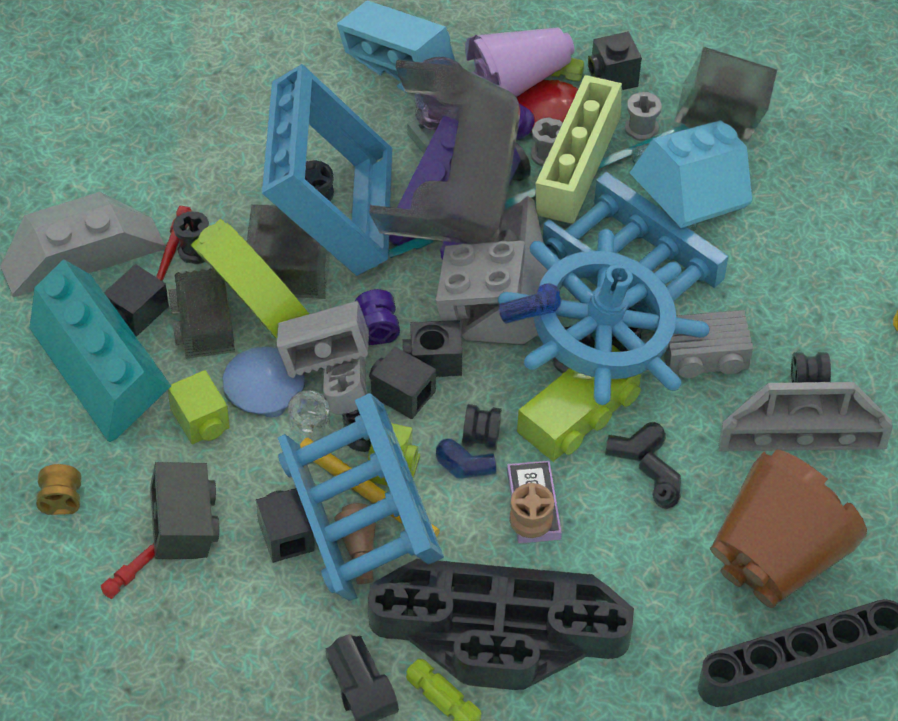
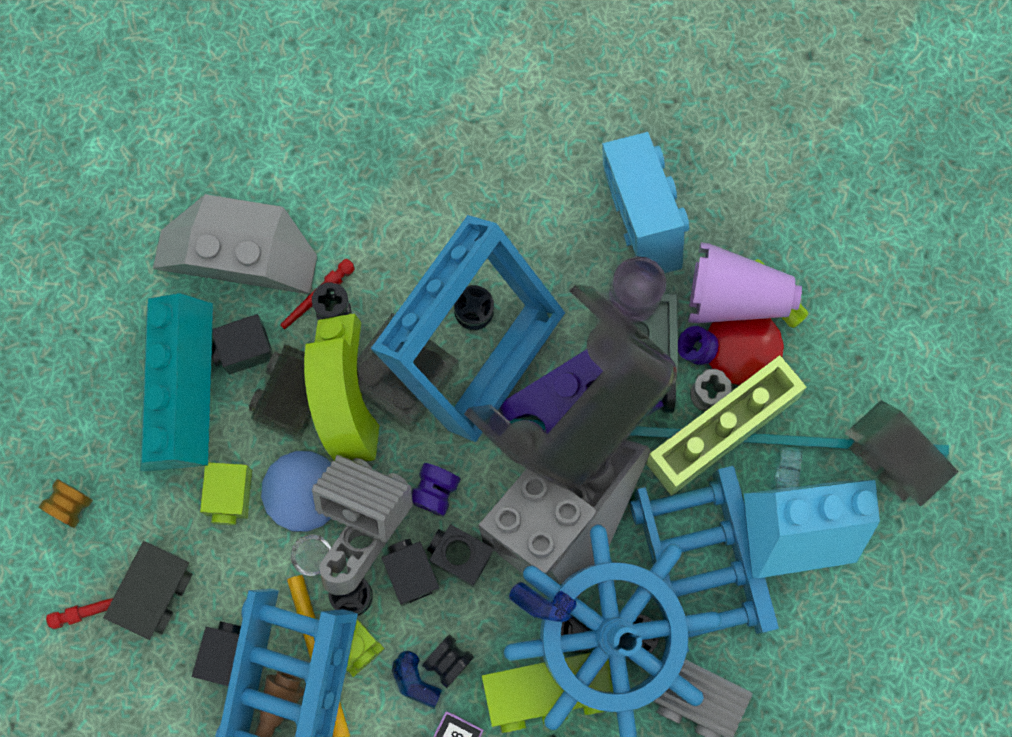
camera: 30 degrees right, 25 degrees up
black brick [588,31,642,90] -> none
light grey bush [625,92,662,141] -> none

